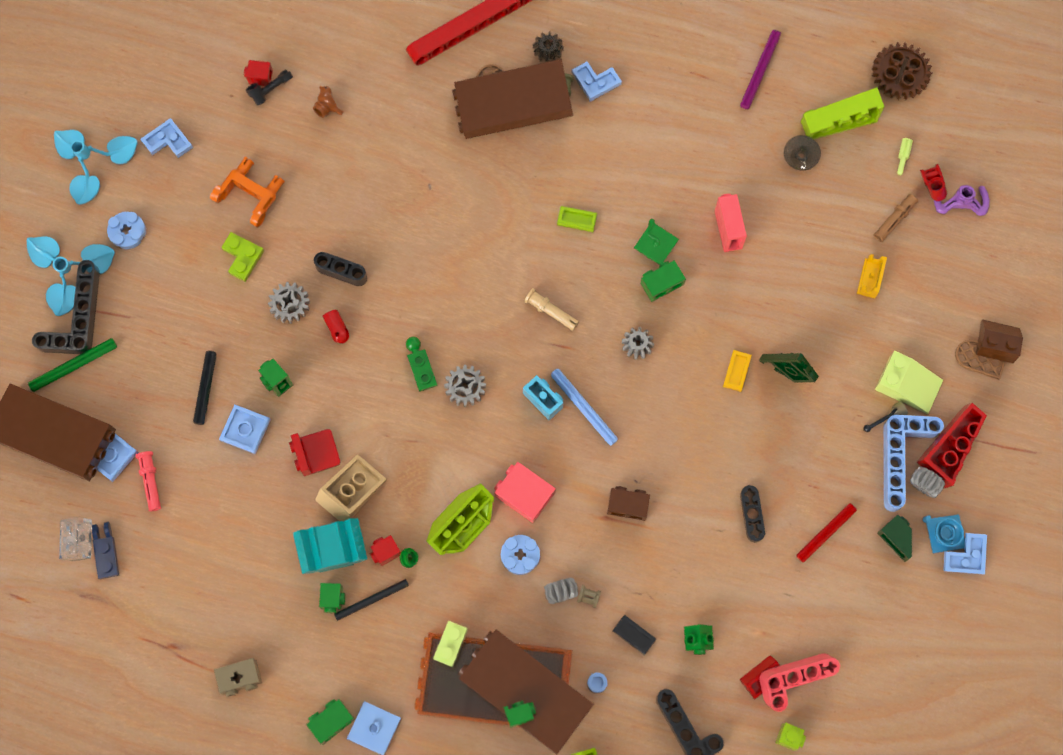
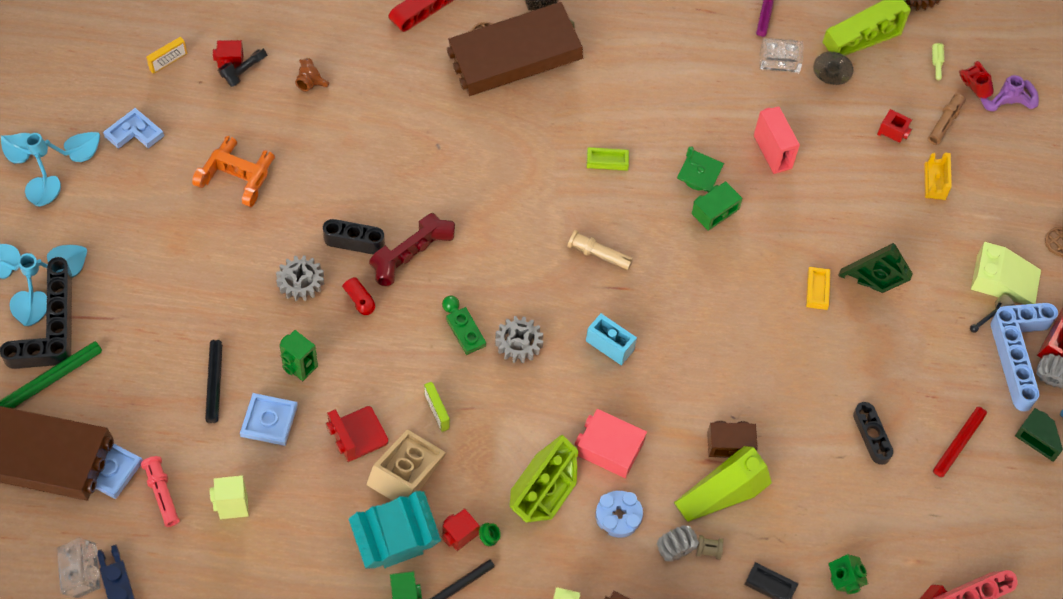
camera: 15 degrees left, 15 degrees down
light blue plate [107,212,146,249] -> none
lime plate [221,232,264,282] -> none
light blue axle [551,369,618,446] -> none
light blue plate [572,61,622,102] -> none
light grey gear [622,327,654,360] -> none
none -> tile [146,37,187,74]
none -> yellowish green brick [210,476,249,519]
none -> dark red plate [369,213,455,286]
none -> lime tile [424,382,450,432]
none -> lime wedge [674,446,772,522]
none -> clear brick [760,38,803,73]
none -> red brick [877,109,912,143]

